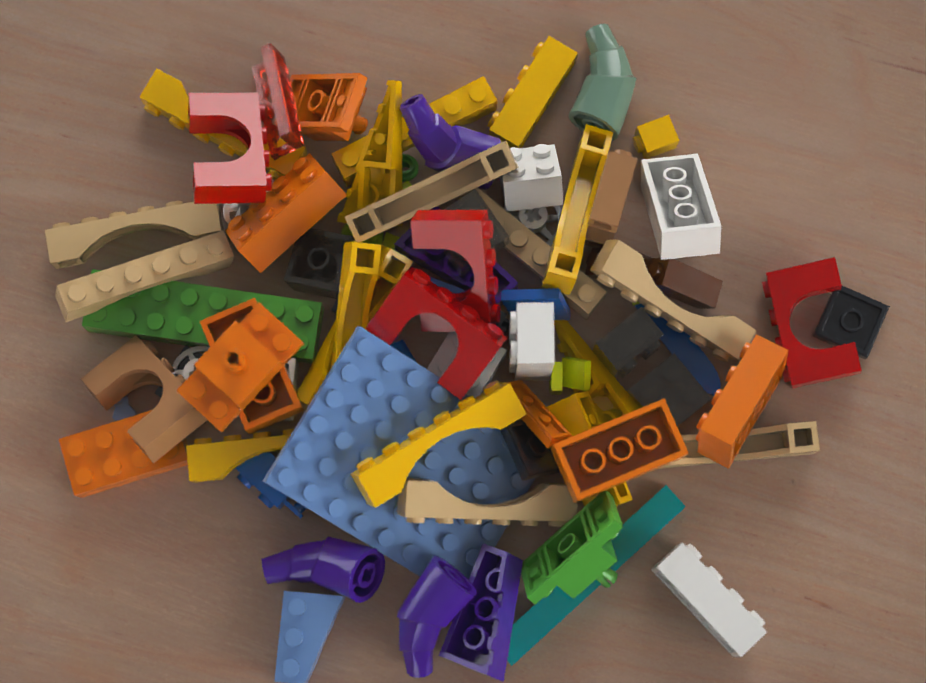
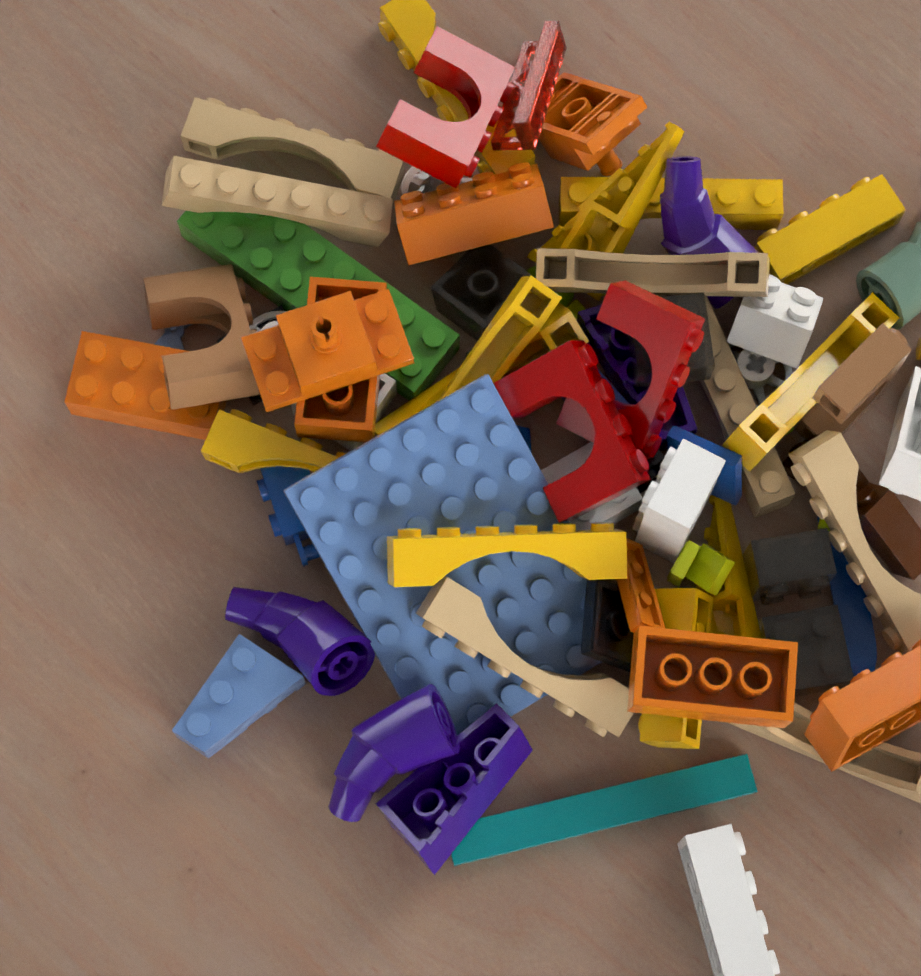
camera: 25 degrees right, 5 degrees down
bright green plate [402,154,419,182] -> none
bright green brick [521,490,623,604] -> none

